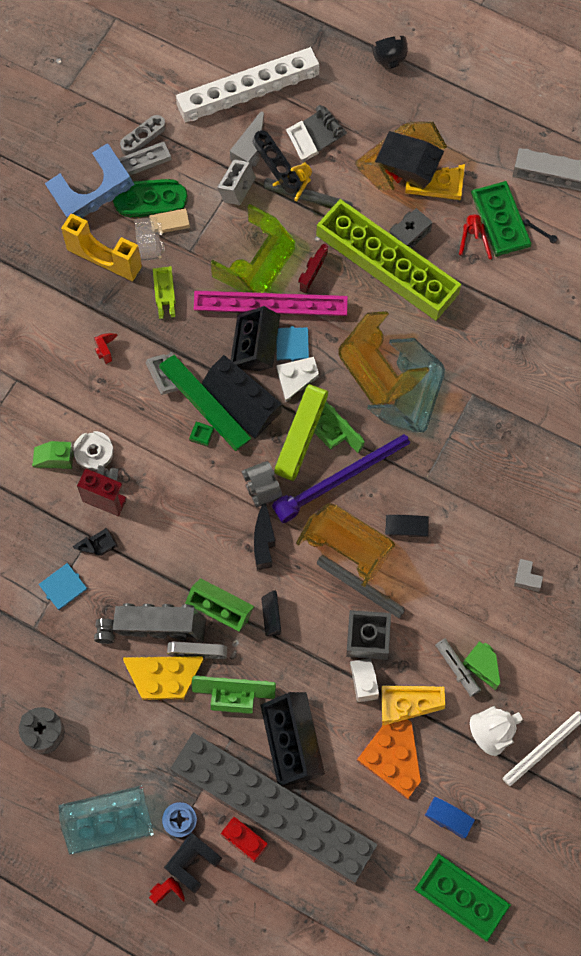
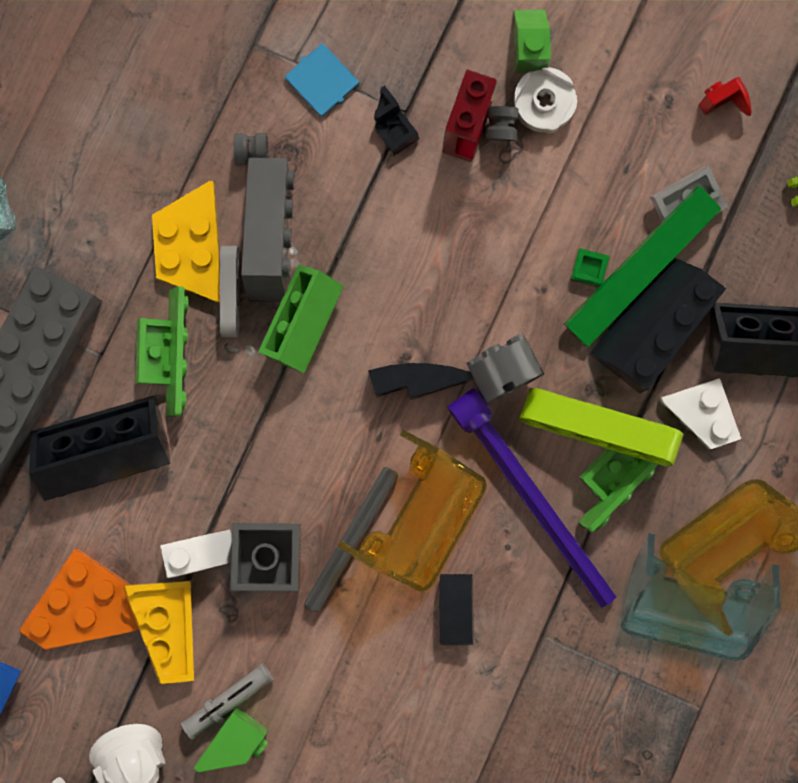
camera: 85 degrees right, 15 degrees up
dark grey brick [19,707,65,754] -> none
black slope [261,590,281,637] -> none
dark azure piece [277,326,309,362] -> none

